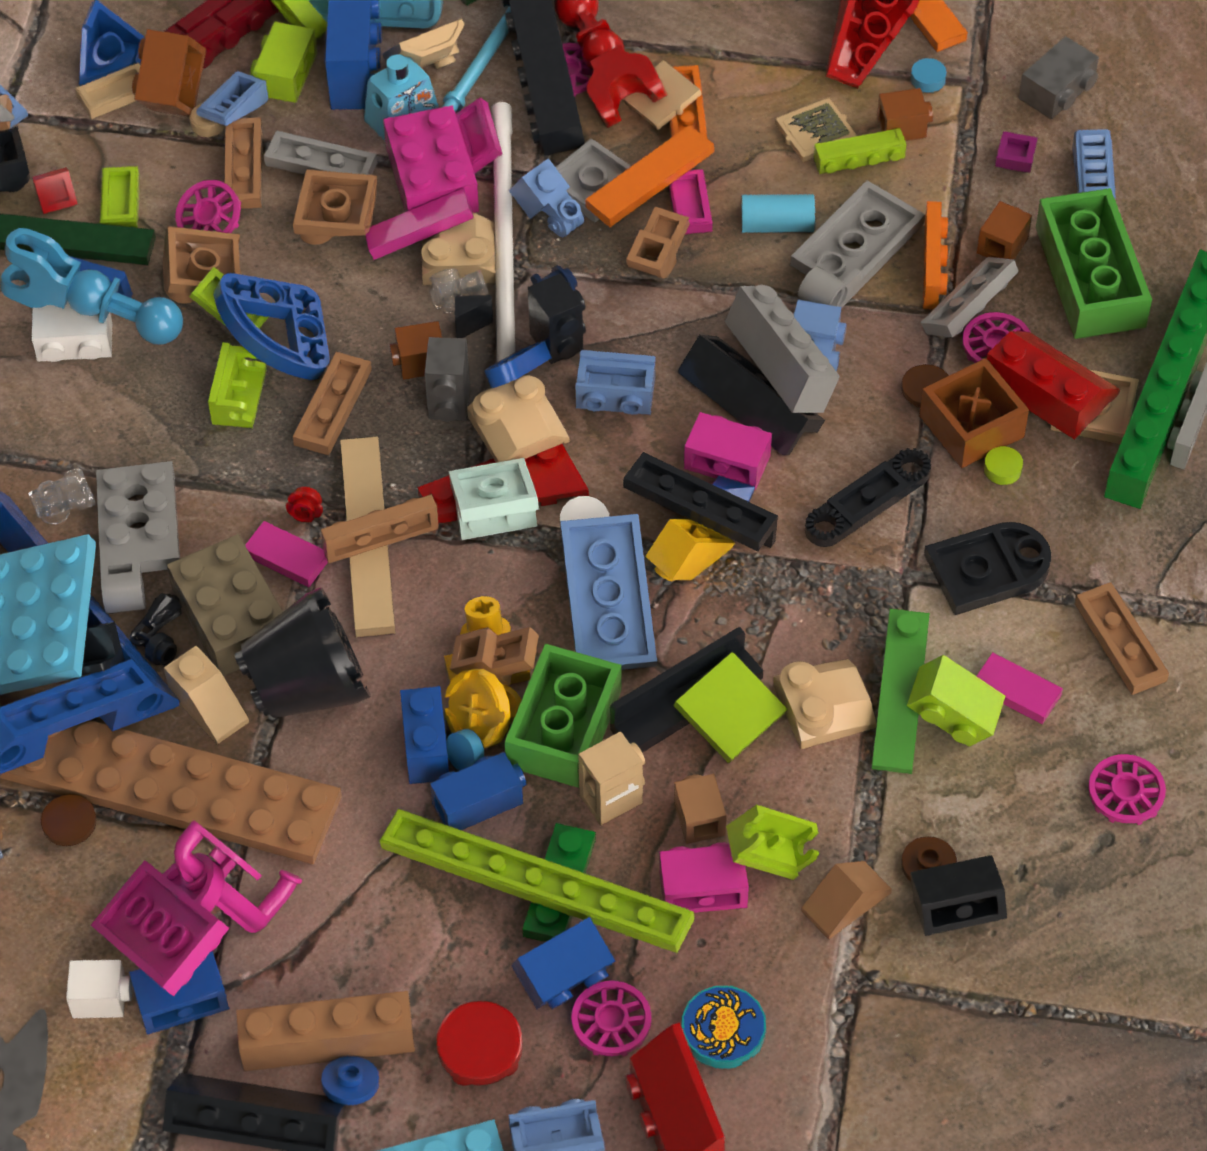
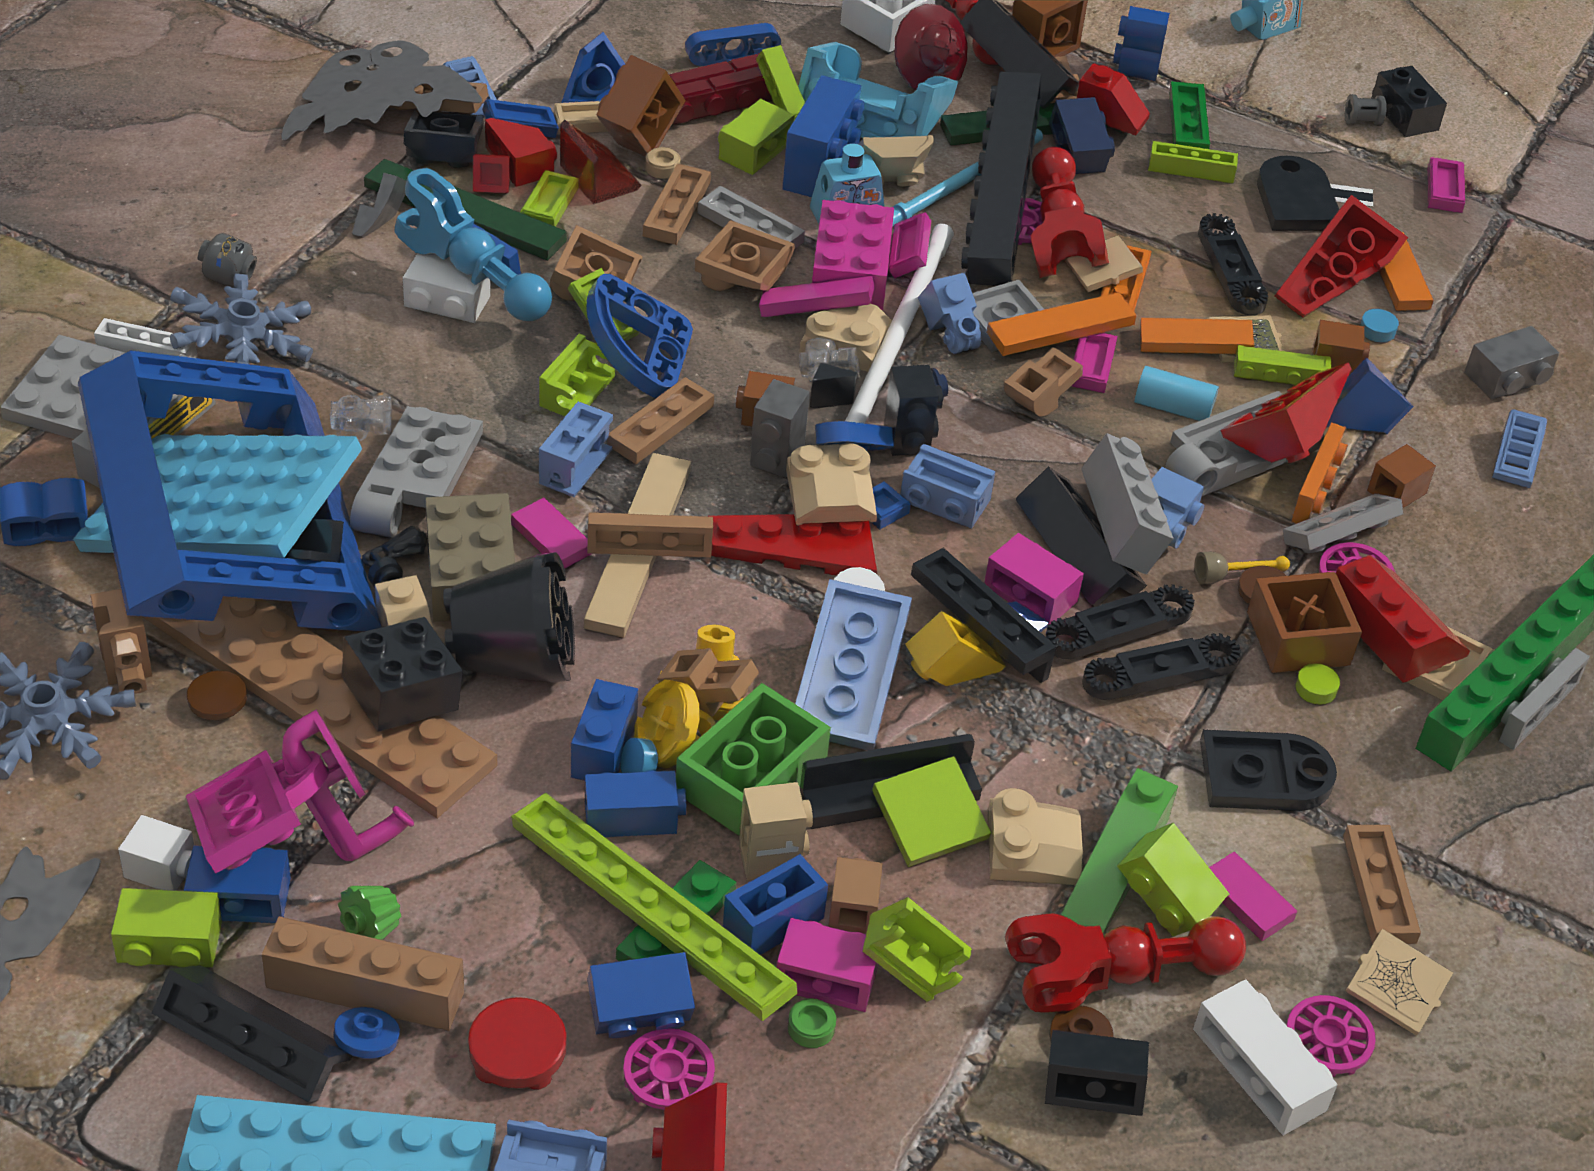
camera: 15 degrees right, 10 degrees down
dark pink wheel [175,180,241,233] -> none
medium blue slope [196,71,268,126] -> none
red plate [286,487,323,522] -> none
light aqua bracket [449,458,539,540] -> none
tile [682,986,766,1068] -> none
medium nougat slope [801,861,892,940] -> none
magenta plate [995,131,1038,173] -> none
bright green brick [1035,188,1152,339] -> none
none -> lime brick [111,888,222,968]
none -> bright green piece [338,886,402,940]
none -> black brick [341,617,463,732]
none -> blue tile [482,99,559,138]
none -> red slope [485,118,557,187]
none -> medium blue hinge [539,401,613,497]
none -> clear red slope [560,119,642,204]
none -> blue brick [723,854,828,955]
none -> bright green tile [788,999,836,1048]
none -> blue tile [871,481,911,530]
none -> red piece [1005,913,1246,1013]
none -> black plate [1045,584,1195,659]
none -> orange tile [1140,318,1254,354]
none -> white brick [1193,979,1338,1136]
none -> dark tan hinge [1194,551,1290,584]
none -> black plate [1198,213,1268,315]
none -> red wedge [1220,362,1351,463]
none -> blue slope [1326,358,1414,434]
none -> tan piece [1345,929,1453,1036]

